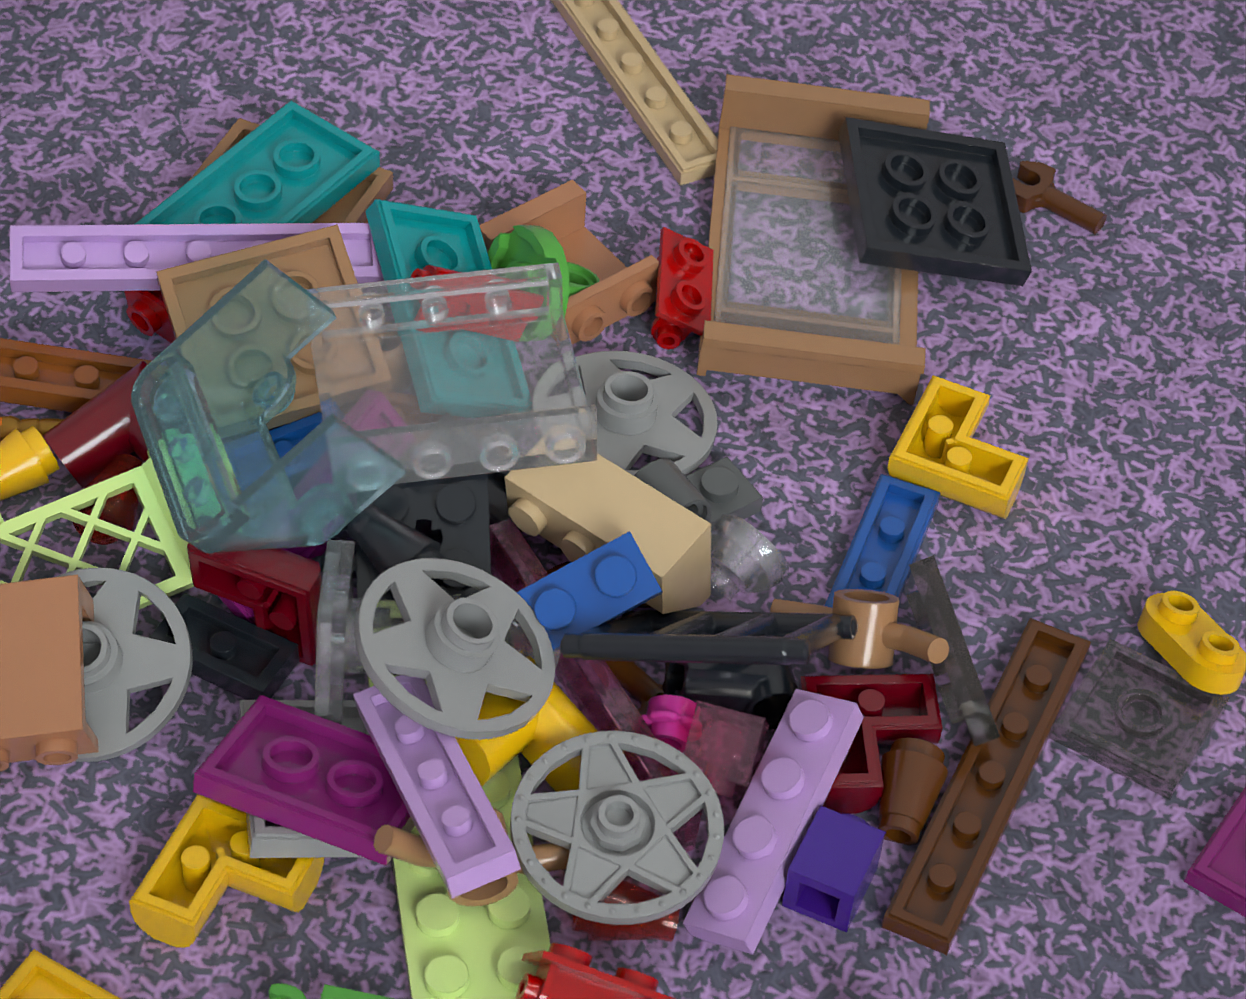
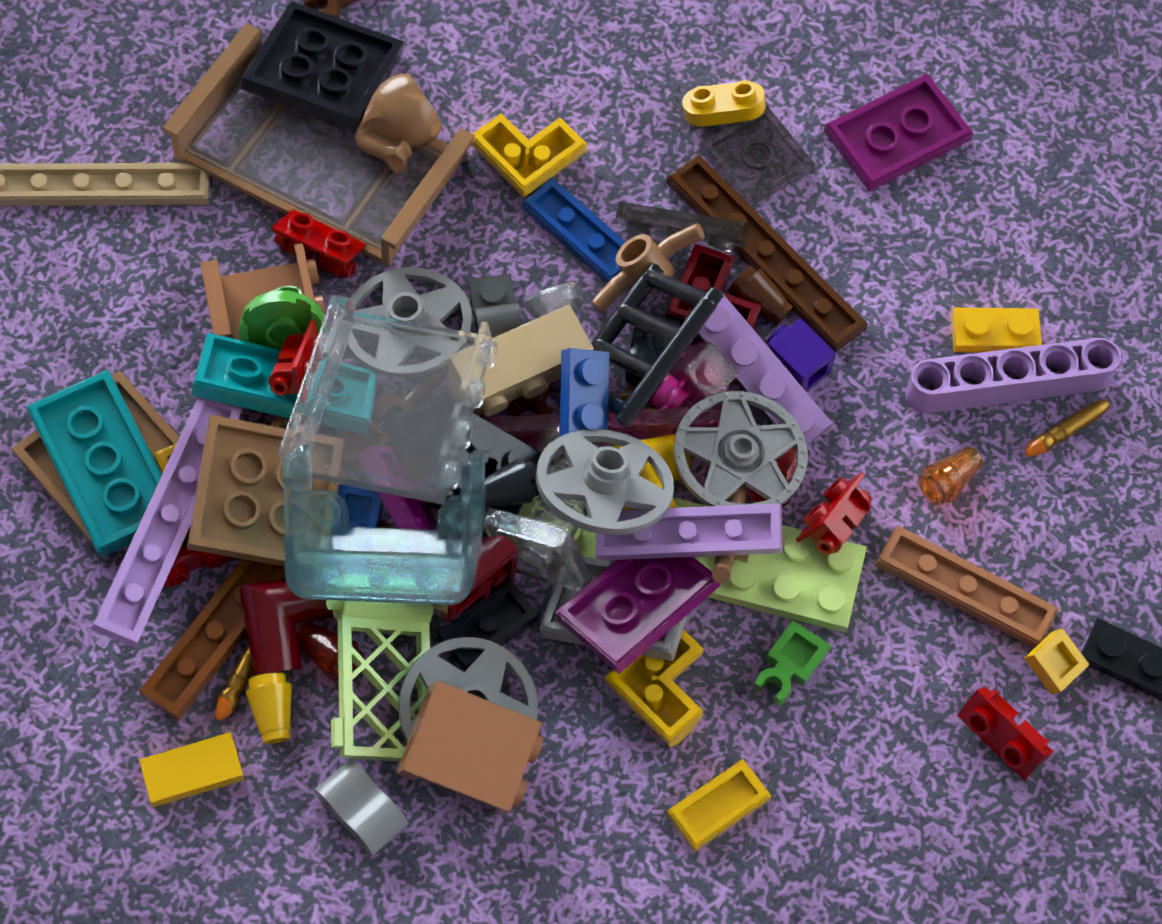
camera: 65 degrees left, 15 degrees up
none -> medium nougat piece [355,73,442,175]

